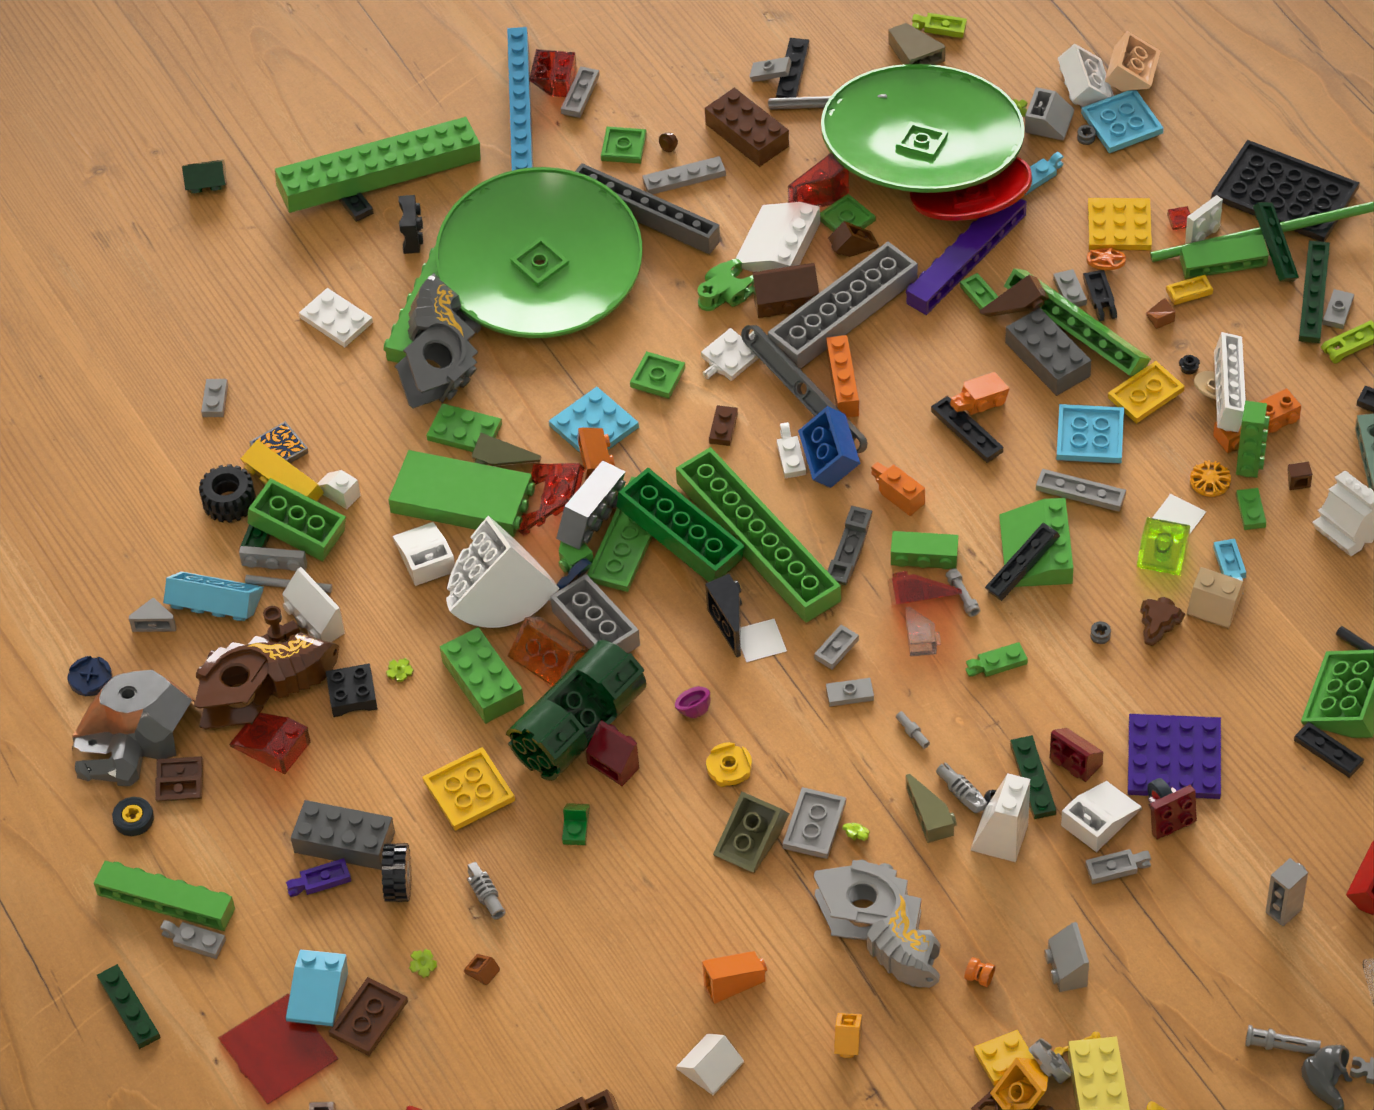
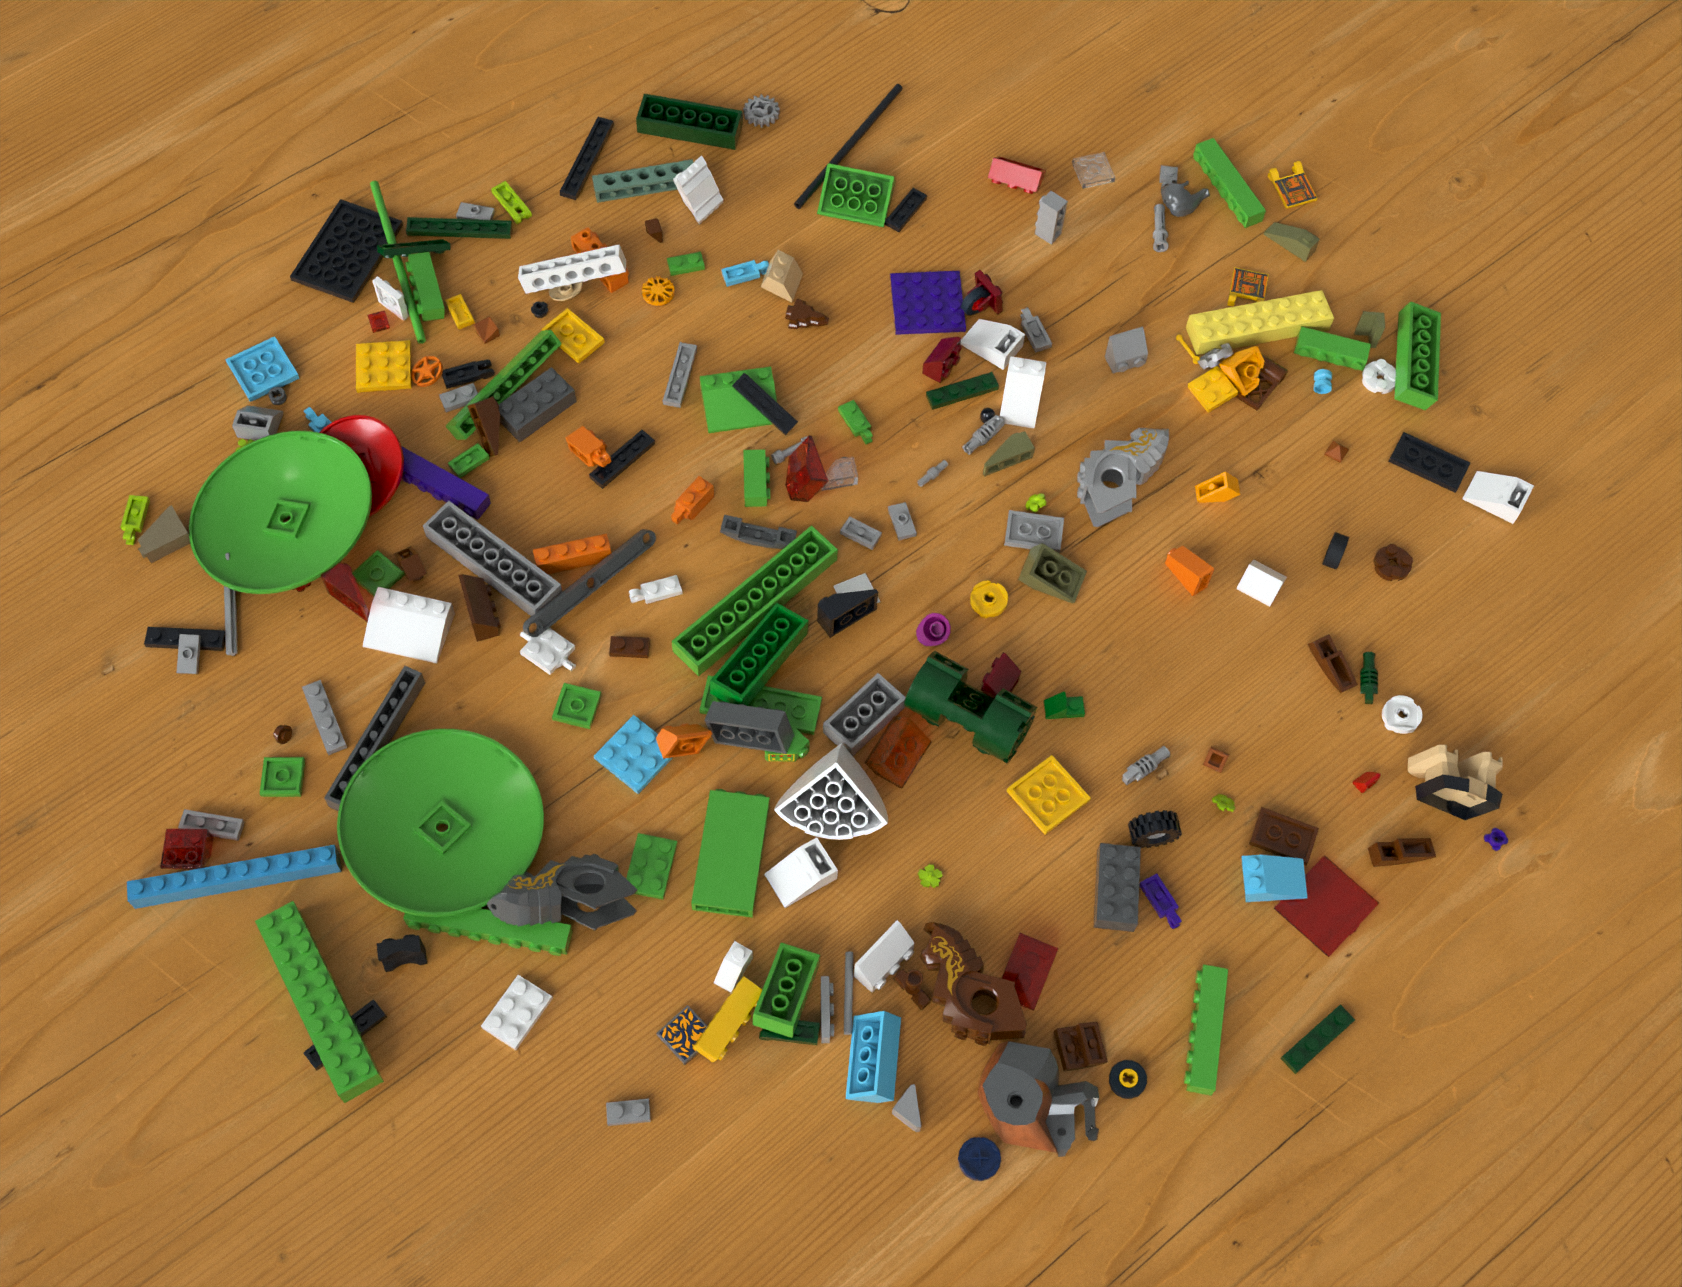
camera: 105 degrees left, 10 degrees up
light grey plate [160,920,226,959] -> none
dark green slope [182,159,227,194] -> none
black tyre [199,464,256,523] -> none
black brick [326,663,378,717] -> none
bright green brick [439,627,524,724] -> none
olive slope [471,433,542,466] -> none
clear red wing [518,463,585,536] -> none
dark blue tile [557,558,592,591] -> none
bright green piece [698,259,754,311] -> none
reddish brown brick [705,87,789,167] -> none
blue brick [798,406,860,488] -> none
orange wheel [964,957,996,987] -> none
medium azure plate [1056,404,1124,463] -> none
white slope [1058,44,1114,107] -> none
dark grey bush [1090,621,1111,644] -> none
light nougat slope [1105,31,1161,91] -> none
clear neon green slope [1137,517,1190,575] -> none
white sticker [1149,494,1206,540] -> none
bright green brick [1236,400,1270,478] -> none

